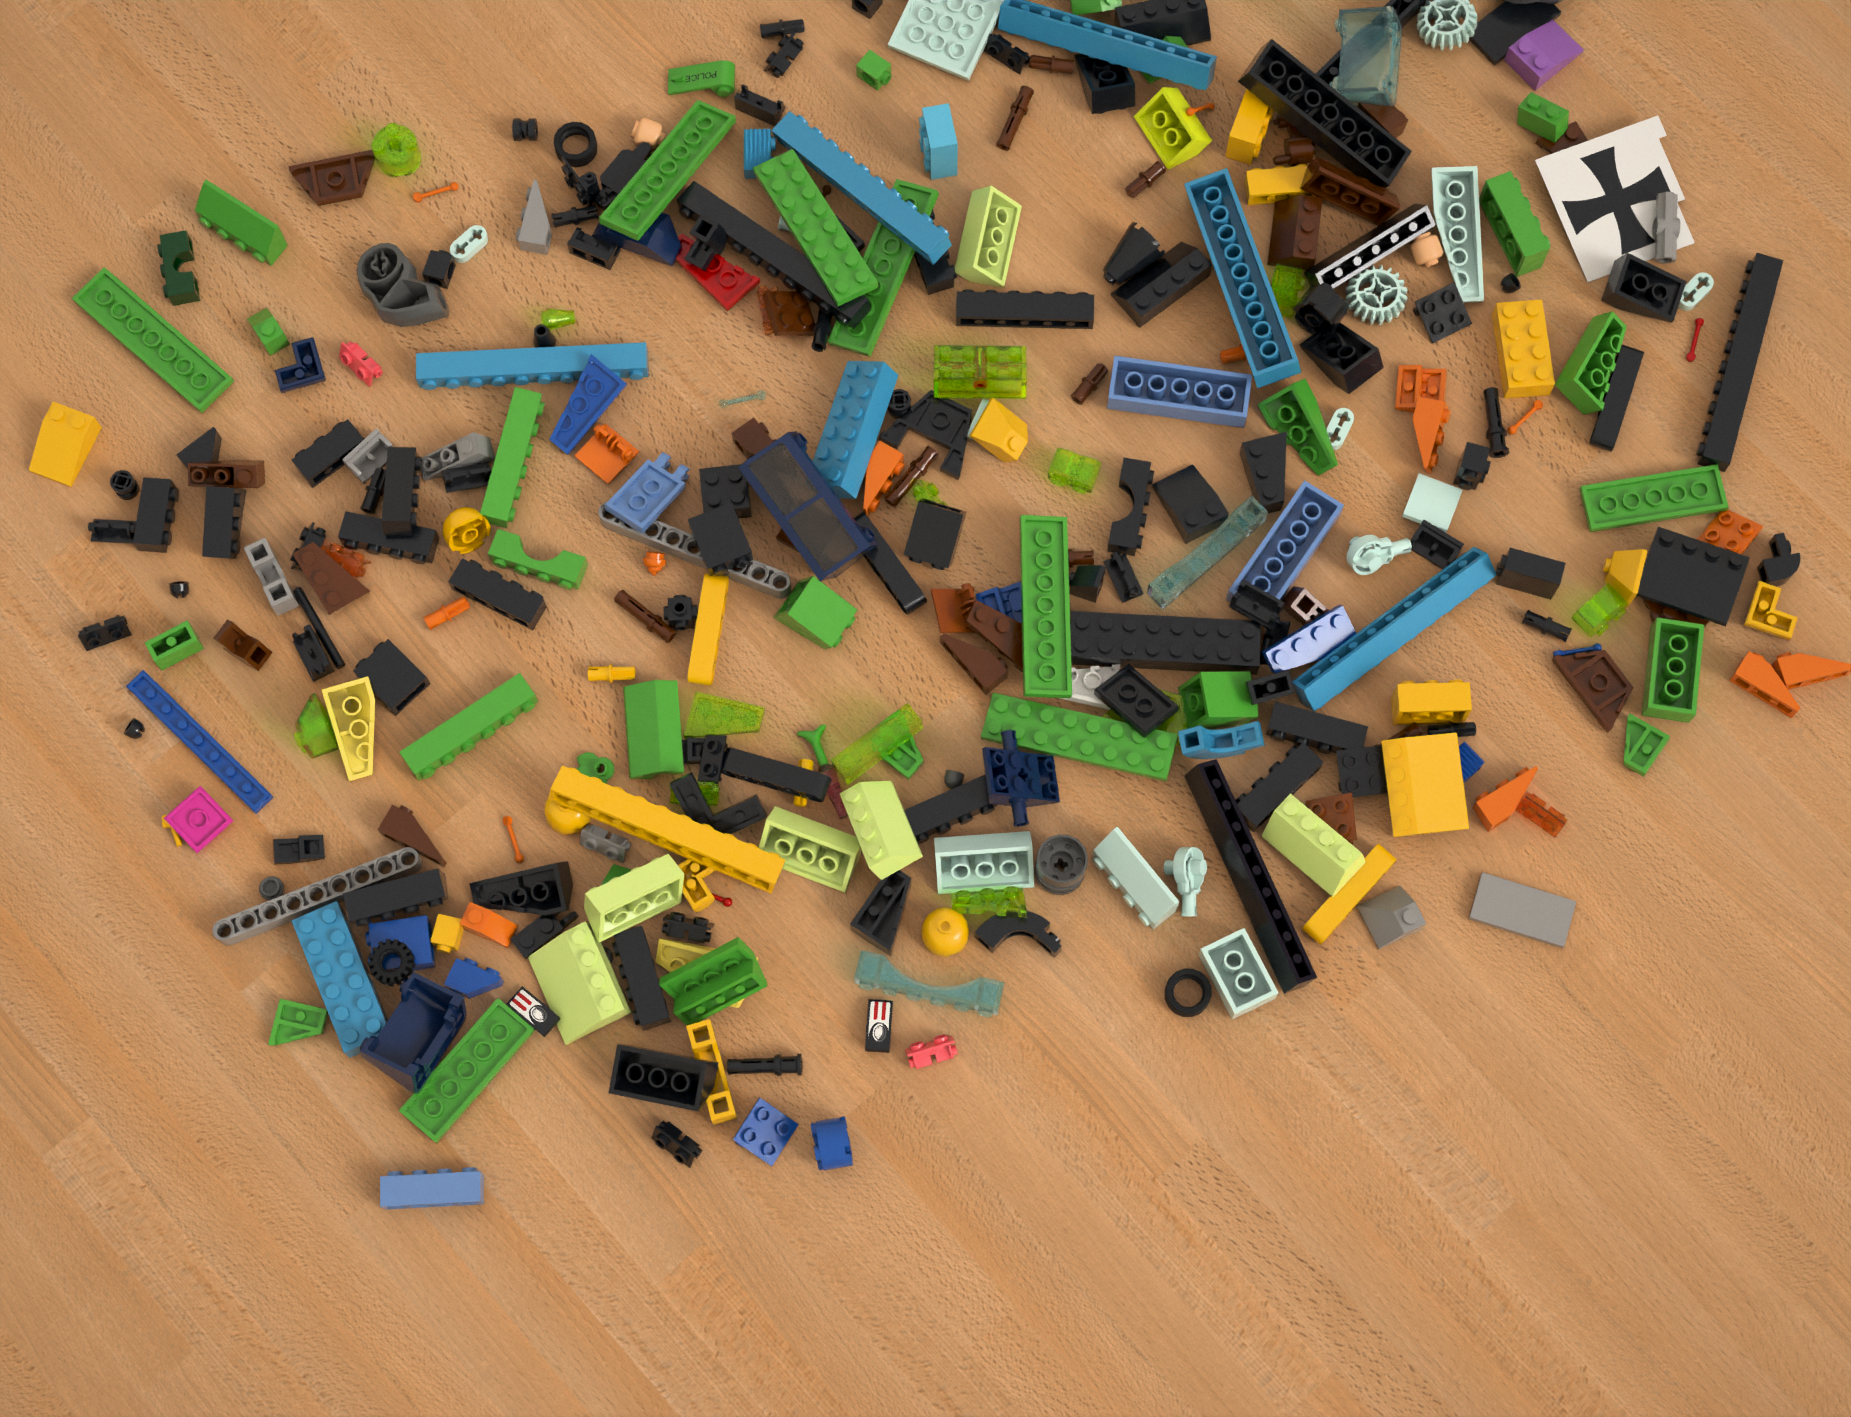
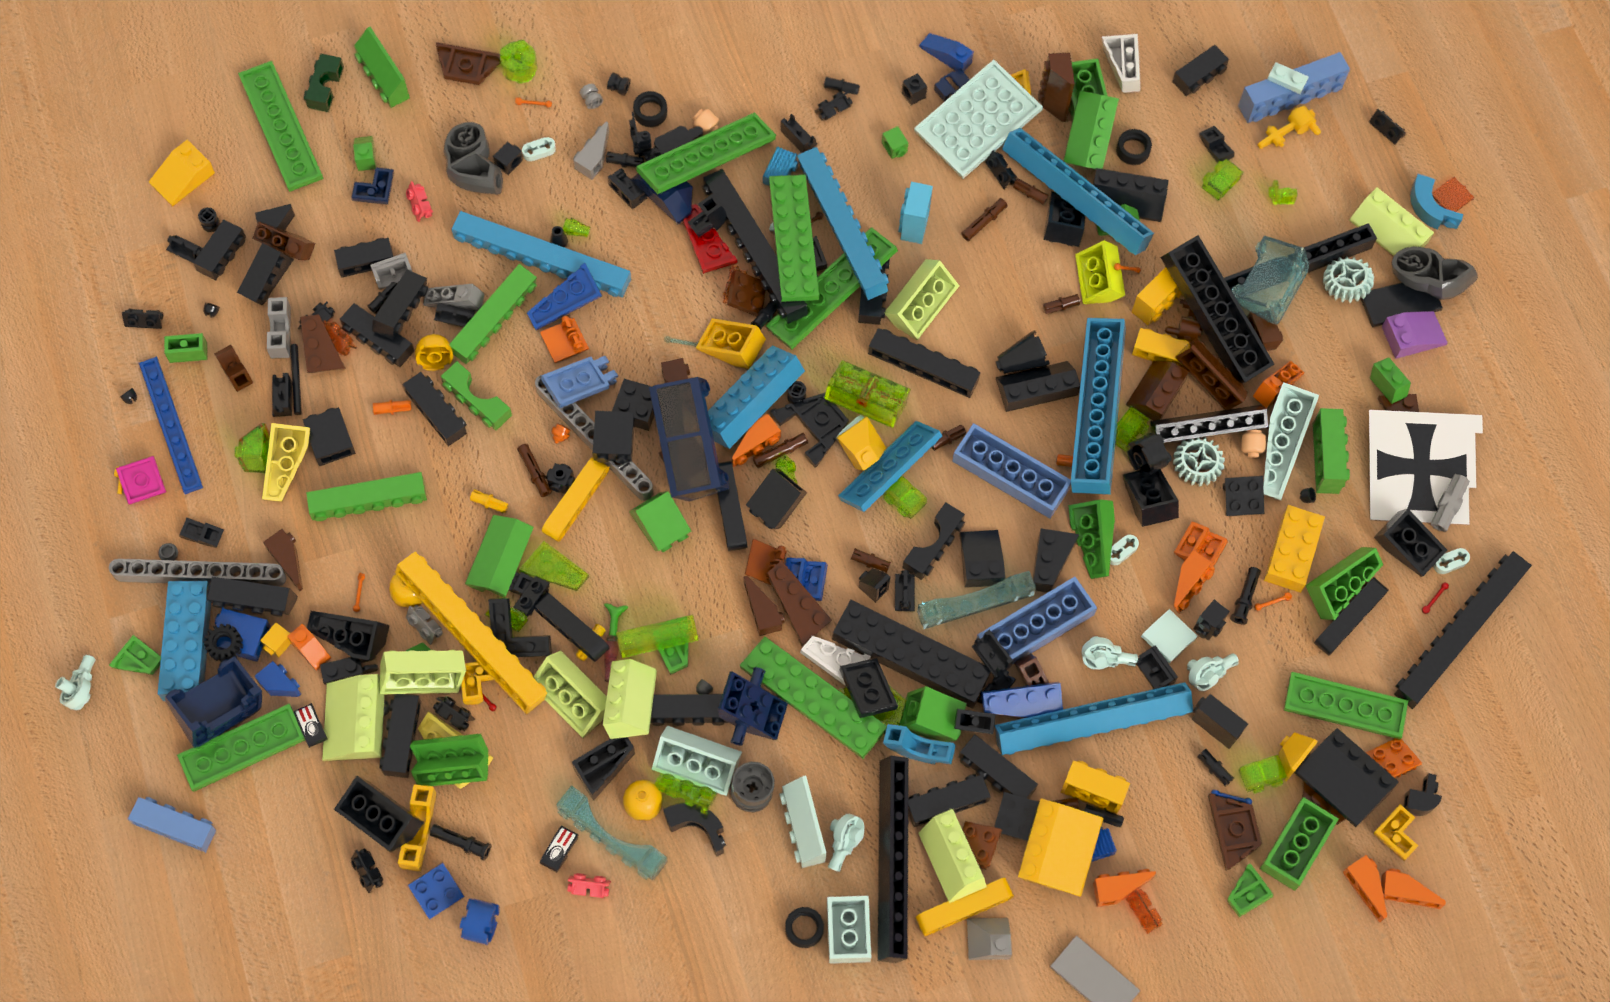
camera: 20 degrees right, 5 degrees down
bright green plate [576,752,615,784] -> none
bright green door [668,60,735,97] -> none
bright green plate [1019,515,1072,698] -> none
none -> light aqua pin [55,655,96,710]
none -> light grey wheel [580,84,603,109]
none -> yellow slope [696,318,766,369]
none -> dark azure plate [838,421,942,512]
none -> light aqua pin [1187,653,1239,691]
none -> orange slope [1253,361,1304,409]

